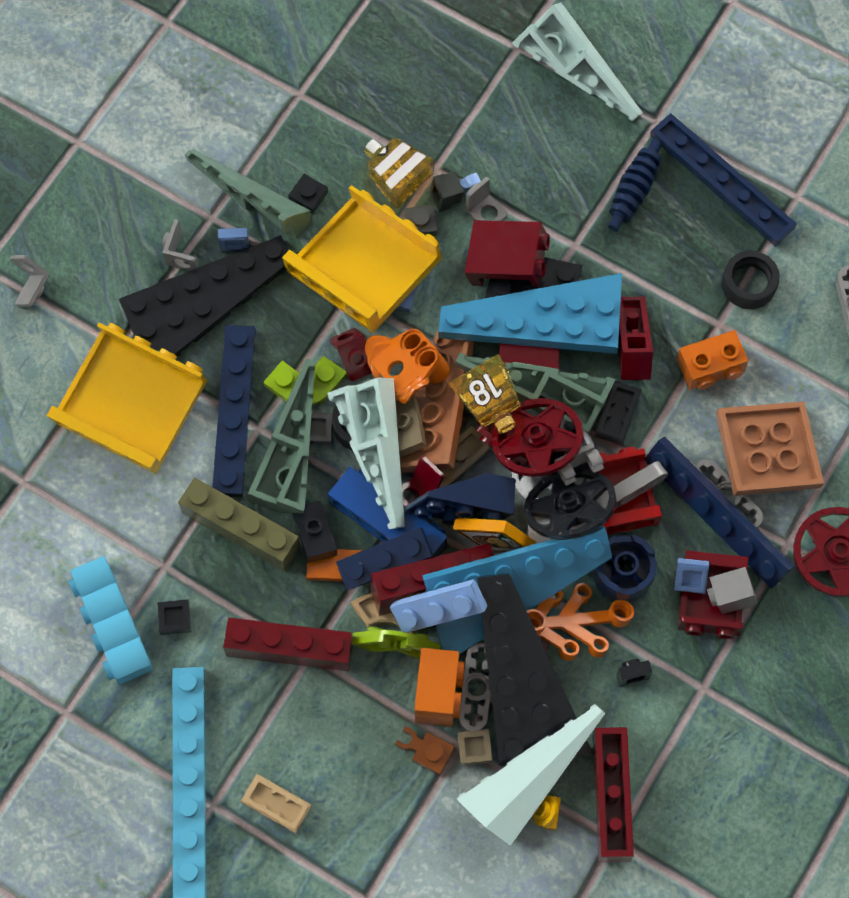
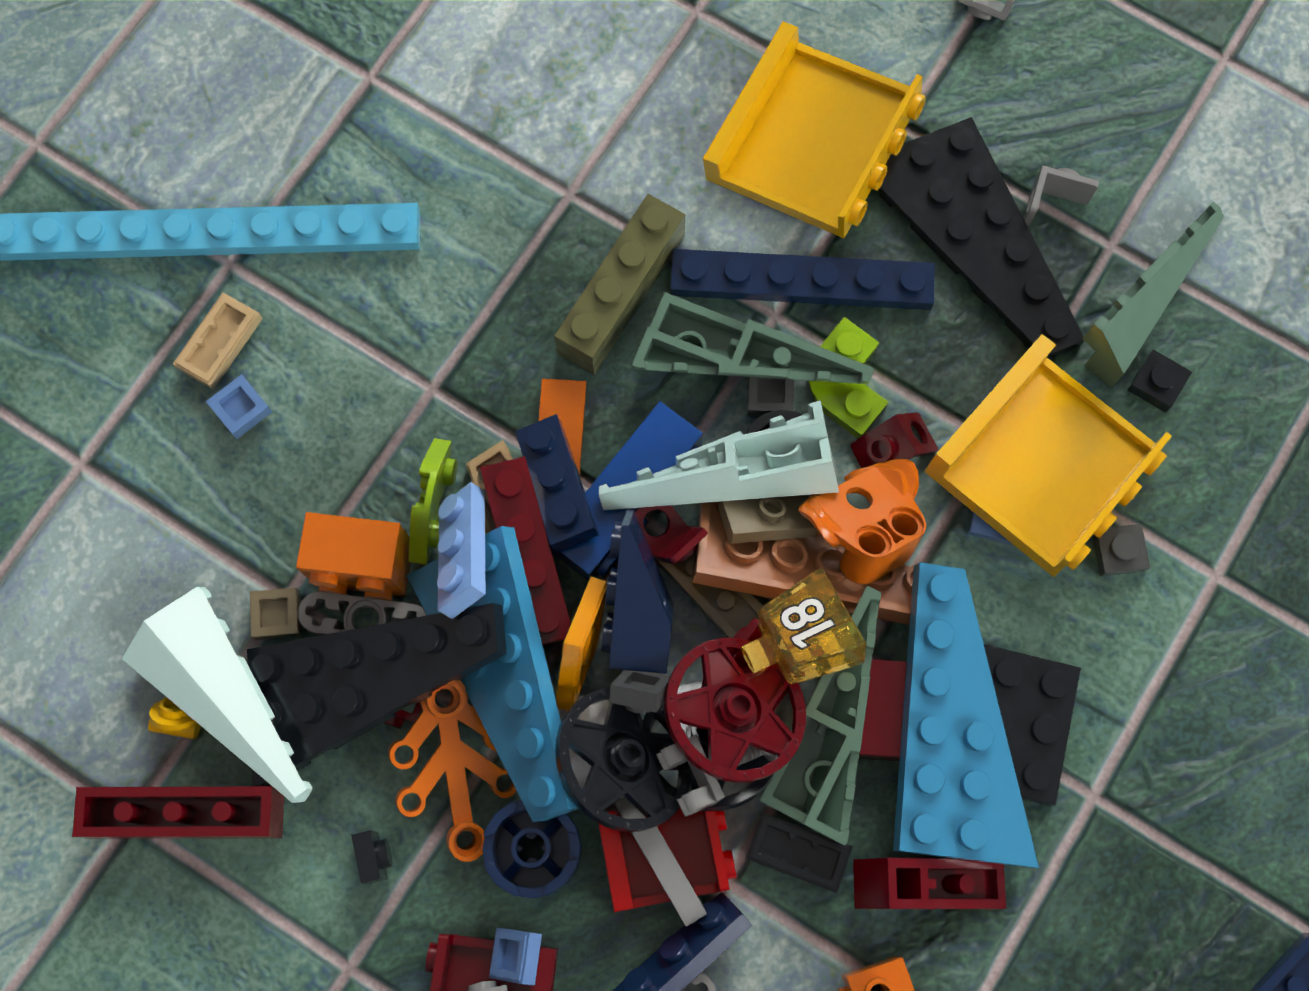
camera: 90 degrees right, 5 degrees up
medium azure brick [68,555,154,685] -> none
black plate [157,599,192,635] -> none
medium blue tile [218,228,250,251] -> none
dark red brick [223,617,353,672] -> none
black plate [292,501,337,563] -> none
clear yellow torso [364,138,434,209] -> none
dark orange plate [395,726,455,776] -> none
pearl dark grey piece [430,171,481,212] -> none
dark red panel [464,220,550,287] -> none
light grey bracket [466,177,508,221] -> none
dark blue piece [608,139,662,232] -> none
none -> medium blue plate [206,374,272,439]
none -> dark grey plate [609,670,670,714]

